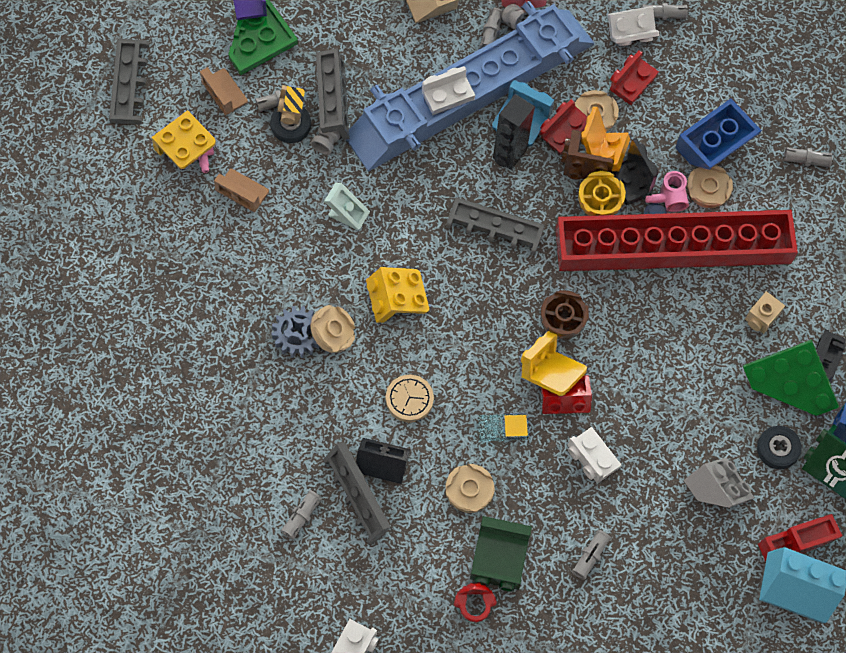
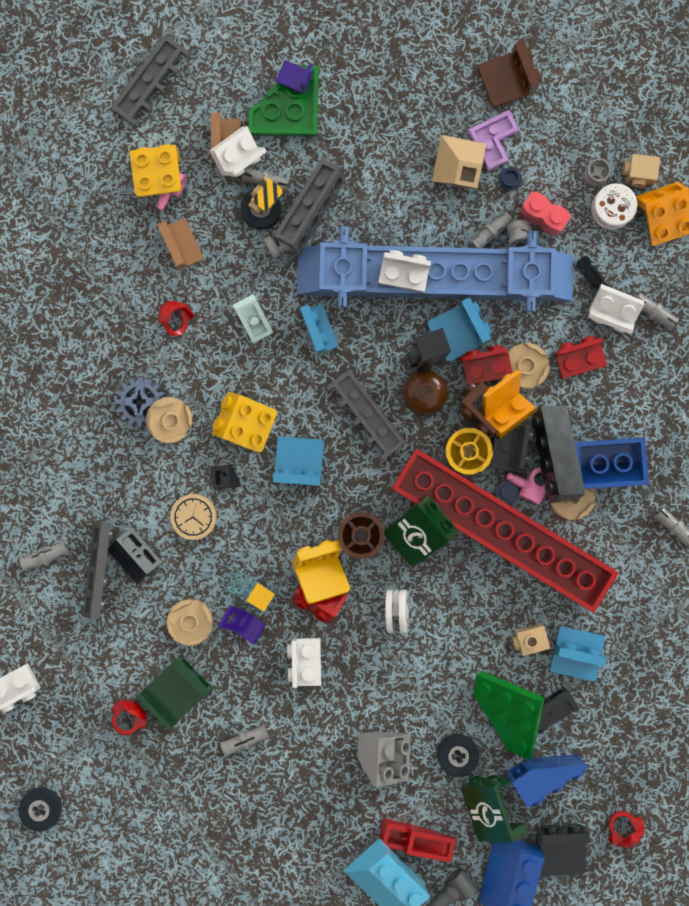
camera: 40 degrees right, 20 degrees up
none -> red piece [158,301,194,336]
none -> white bracket [209,126,266,177]
none -> black slope [211,464,241,490]
none -> dark purple bracket [218,605,266,645]
none -> dark azure bracket [273,436,324,486]
none -> dark azure bracket [300,304,338,355]
none -> dark green panel [384,495,458,568]
none -> white head [385,589,409,633]
none -> reddish brown cylinder [402,370,448,416]
none -> black brick [531,405,586,503]
none -> dark azure bracket [550,626,607,682]
none -> black axle [577,255,610,292]

